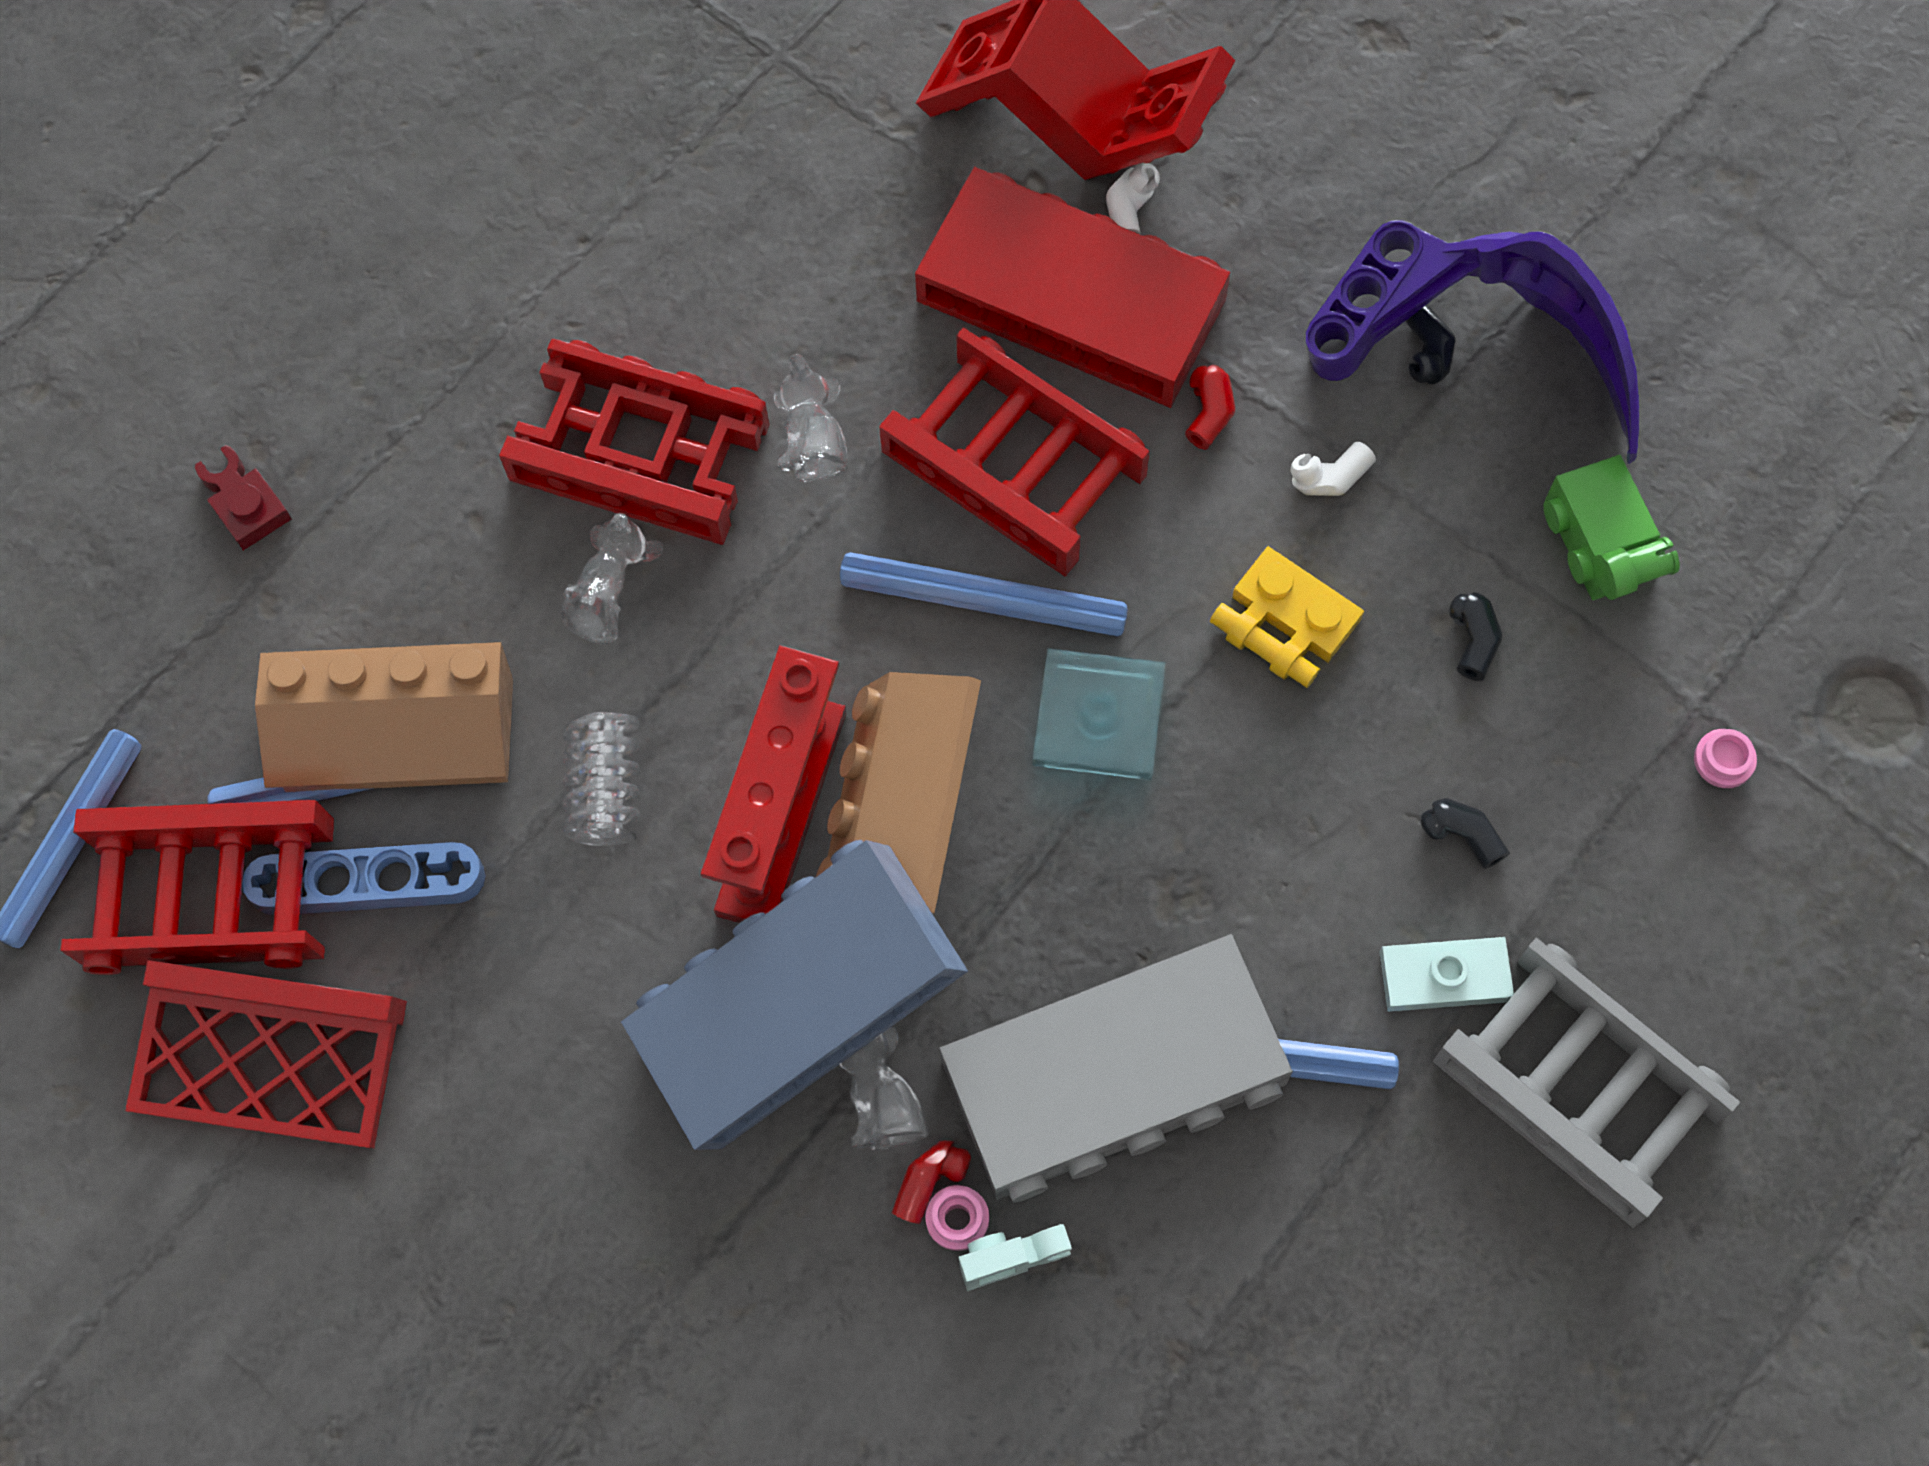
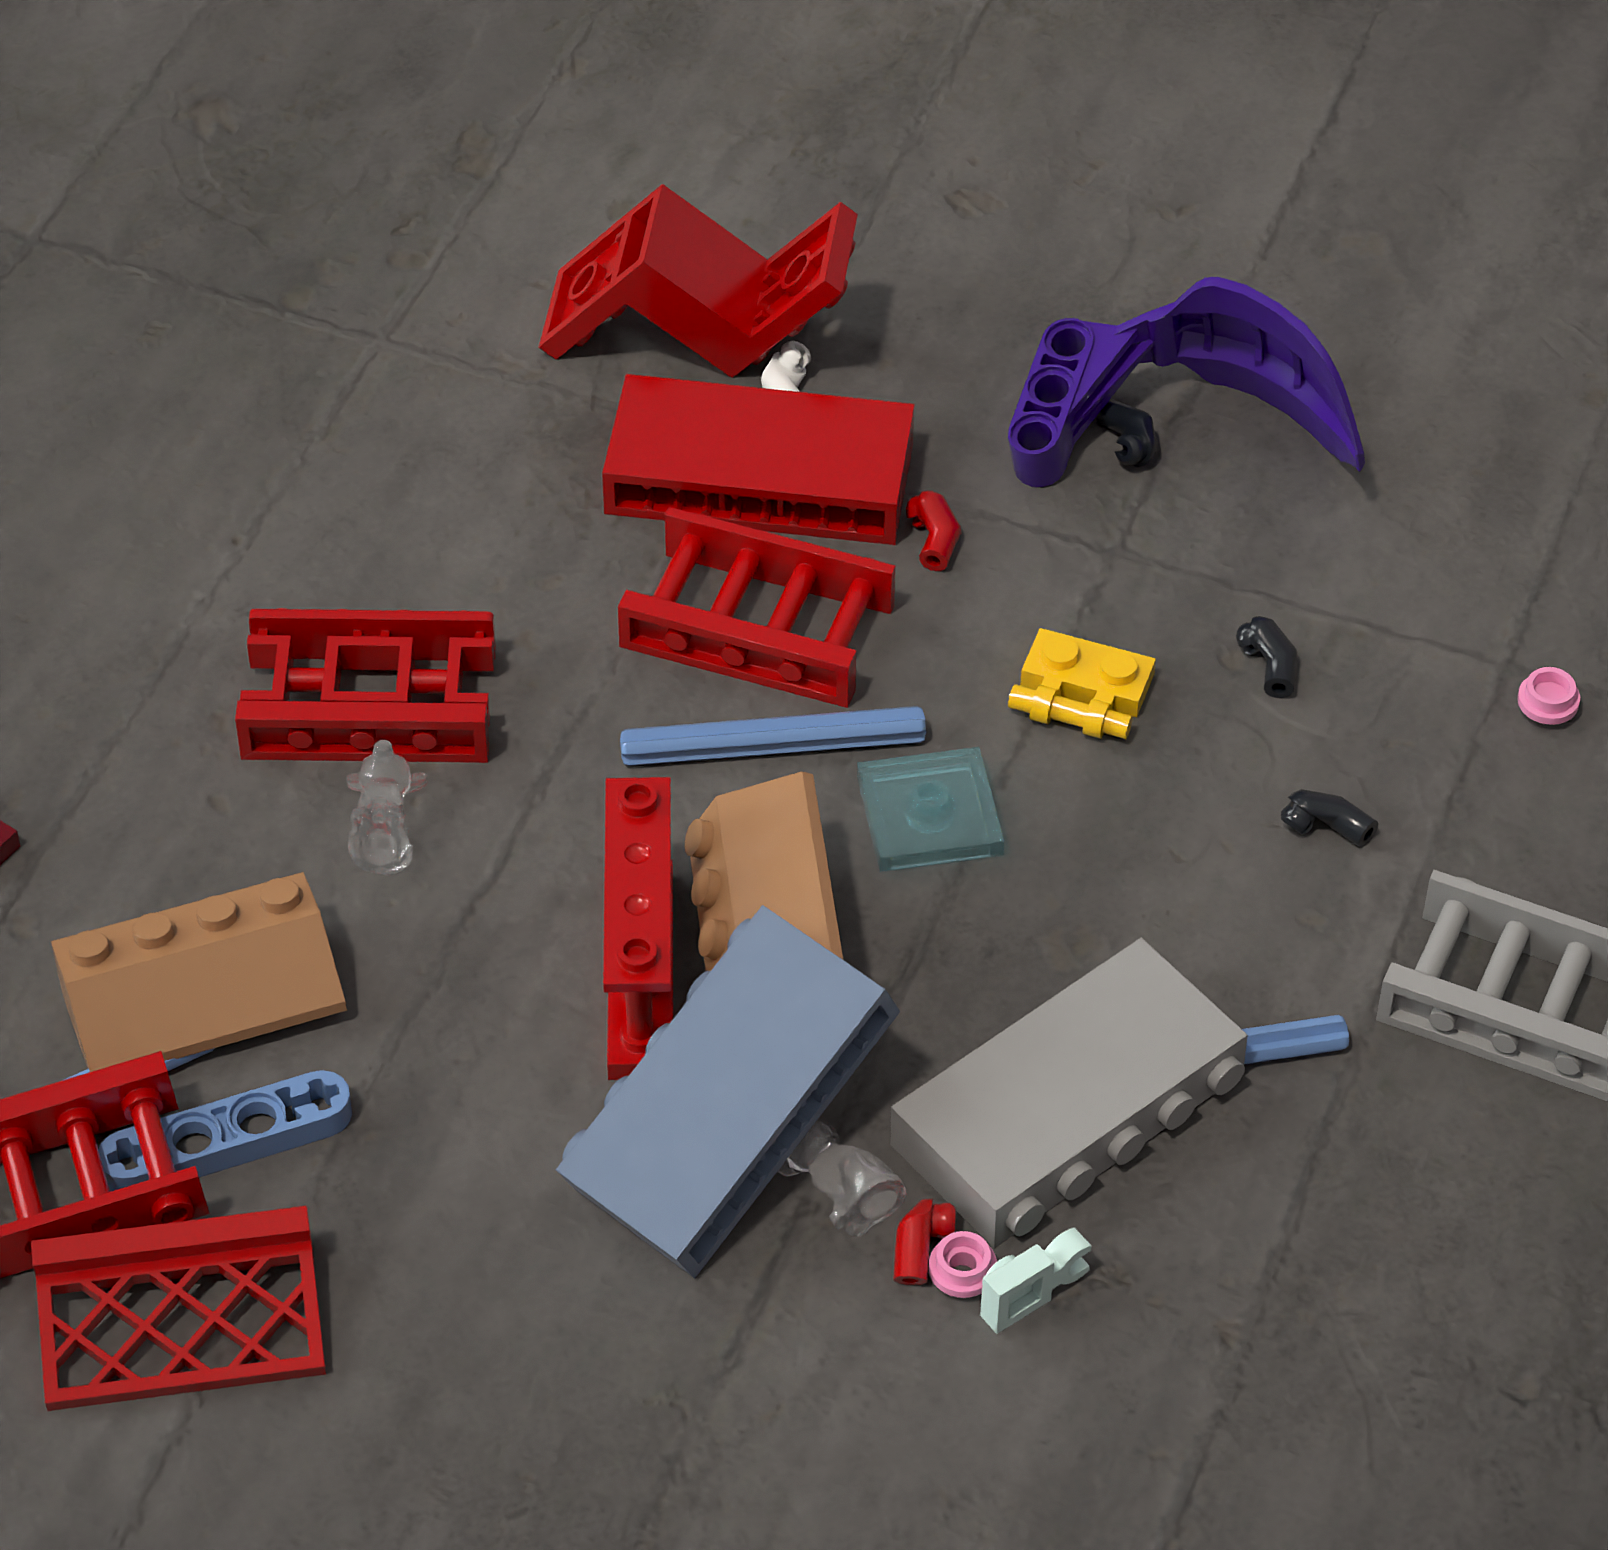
camera: 20 degrees left, 20 degrees down
clear piece [562,712,640,846] -> none
clear animal [774,354,847,482] -> none
white arm [1290,442,1376,496] -> none
light aqua plate [1379,937,1514,1012] -> none
bright green hinge [1543,454,1680,601] -> none

